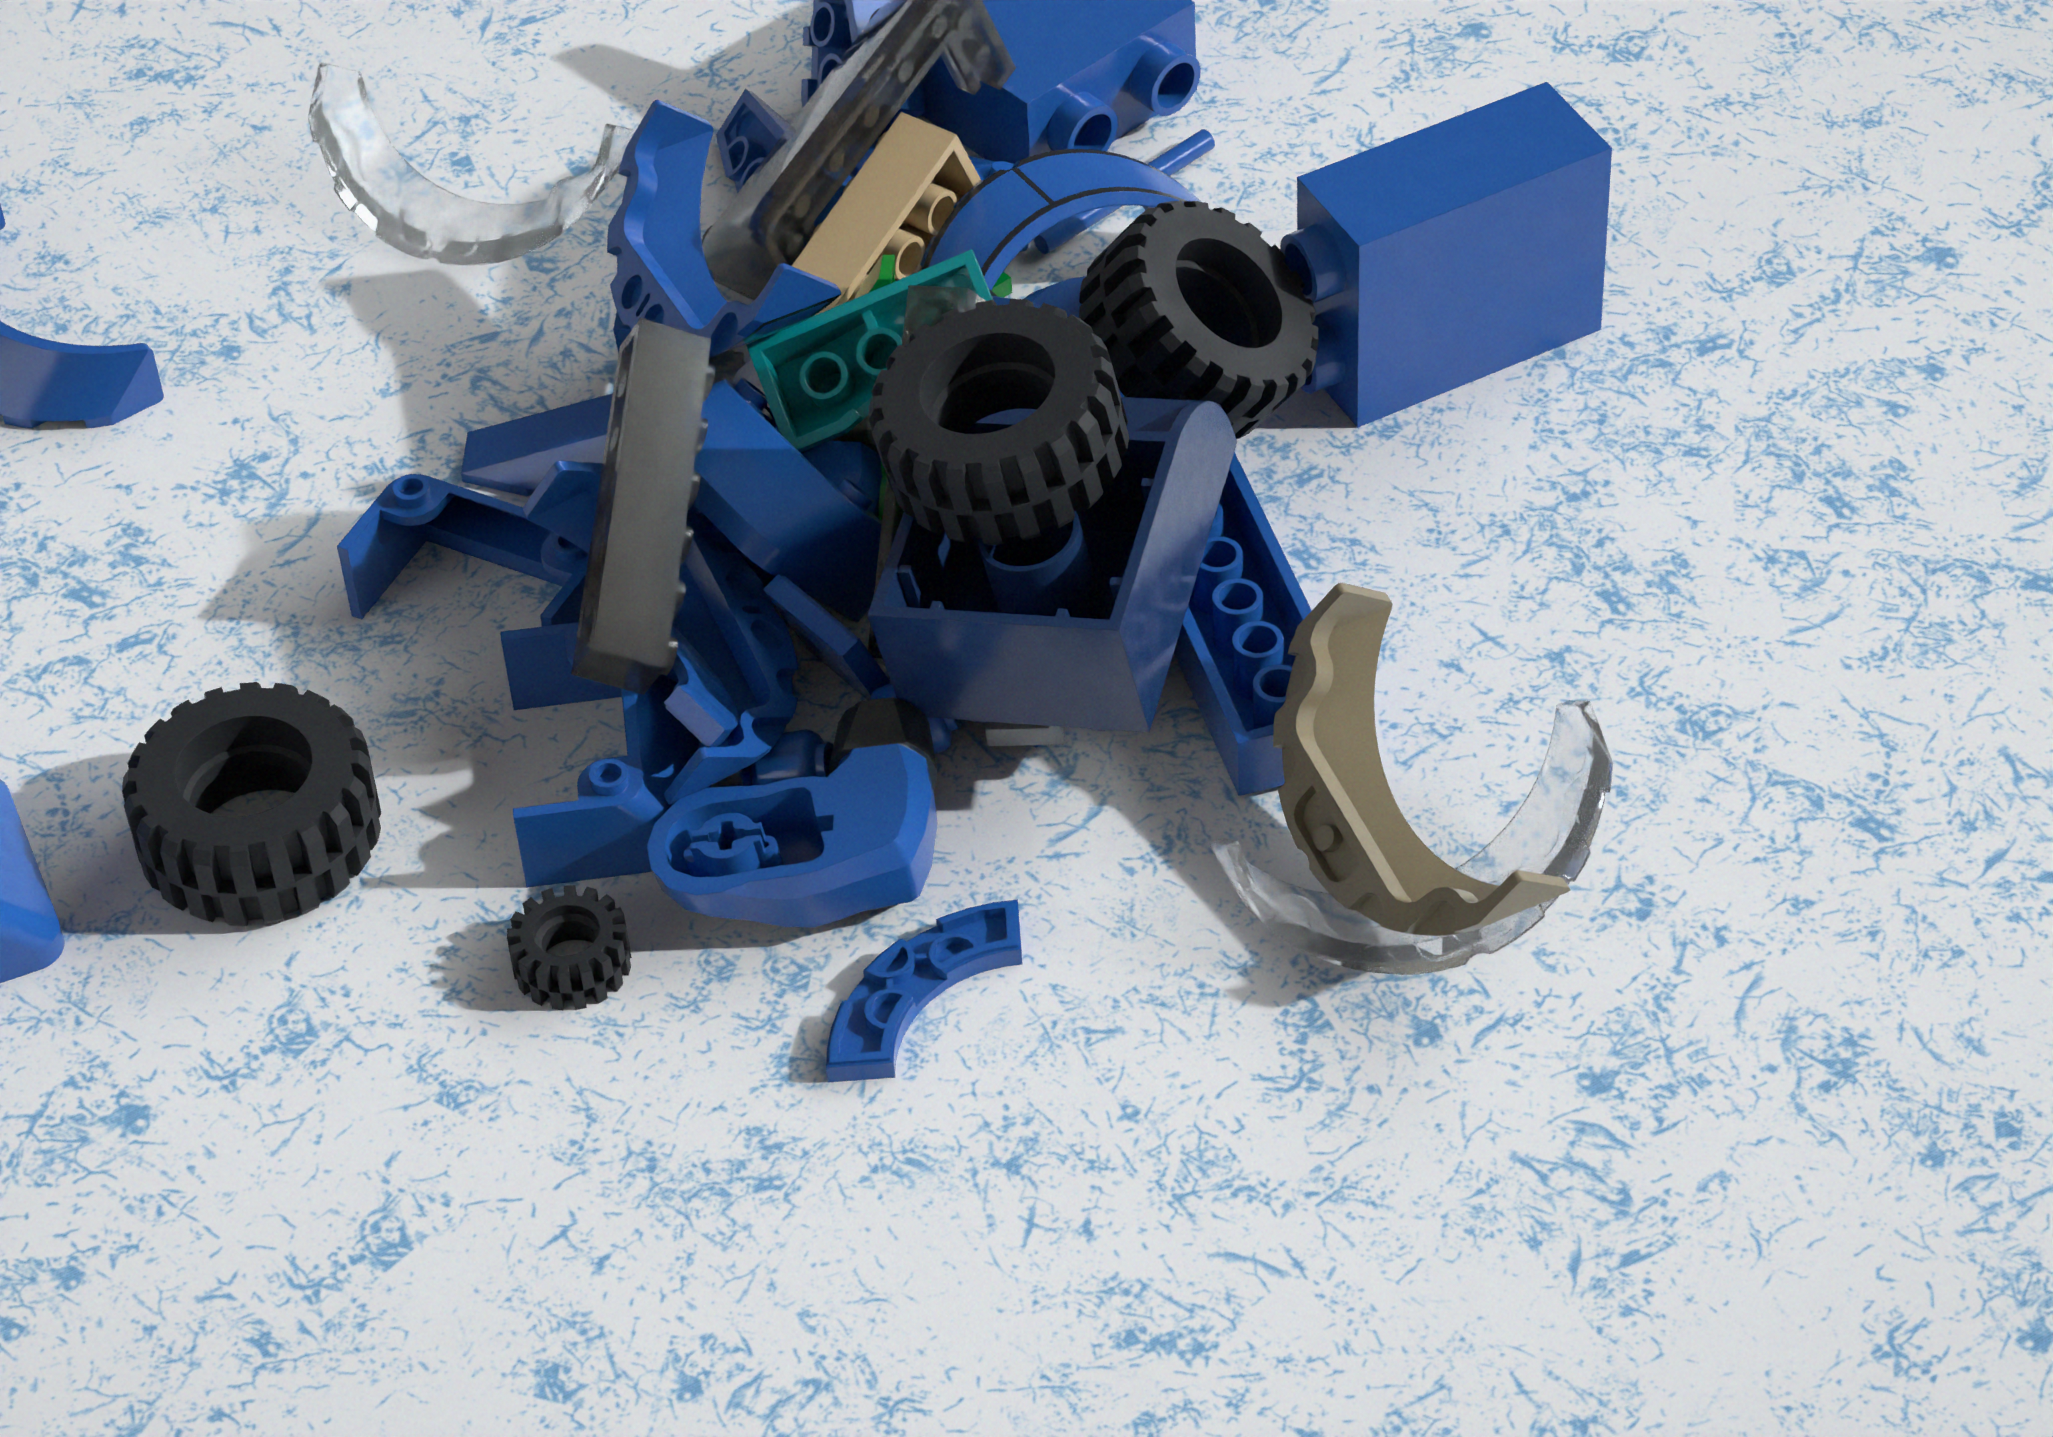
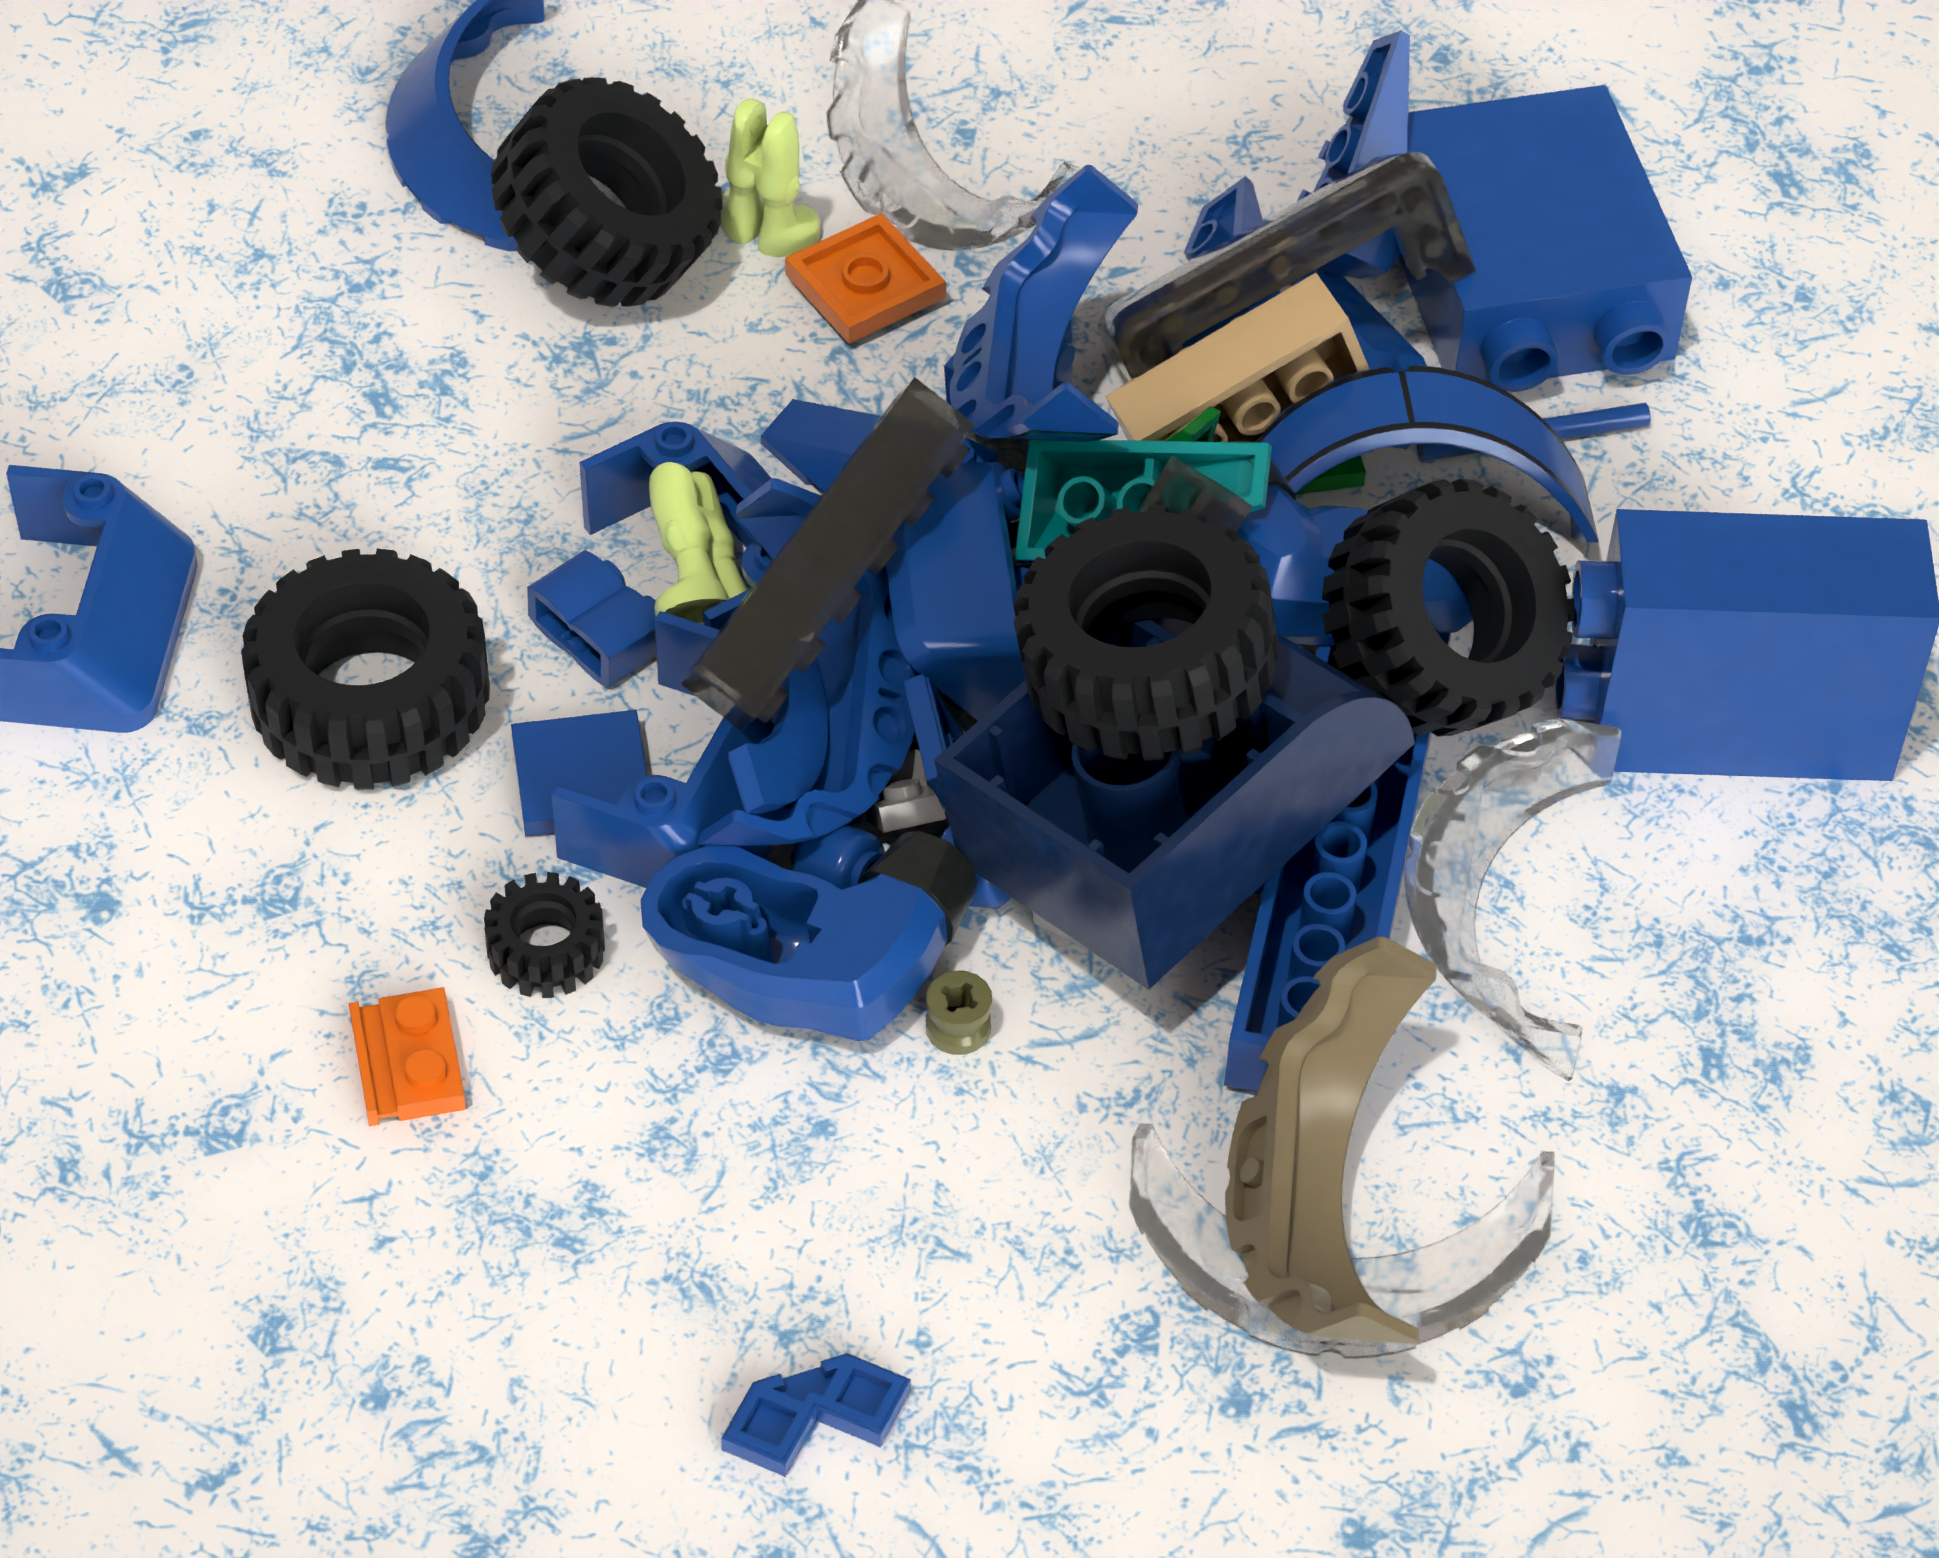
camera: 25 degrees right, 5 degrees up
blue tile [826,899,1023,1083] -> none
none -> orange plate [348,987,466,1126]
none -> black tyre [491,77,723,307]
none -> blue tile [511,709,647,837]
none -> blue brick [527,550,657,687]
none -> yellowish green piece [649,462,748,625]
none -> yellowish green piece [720,98,820,257]
none -> blue tile [721,1353,911,1477]
none -> orange plate [785,213,946,344]
none -> light grey bracket [866,748,946,833]
none -> olive wheel [926,971,992,1055]
none -> clear windscreen [1405,718,1621,1081]

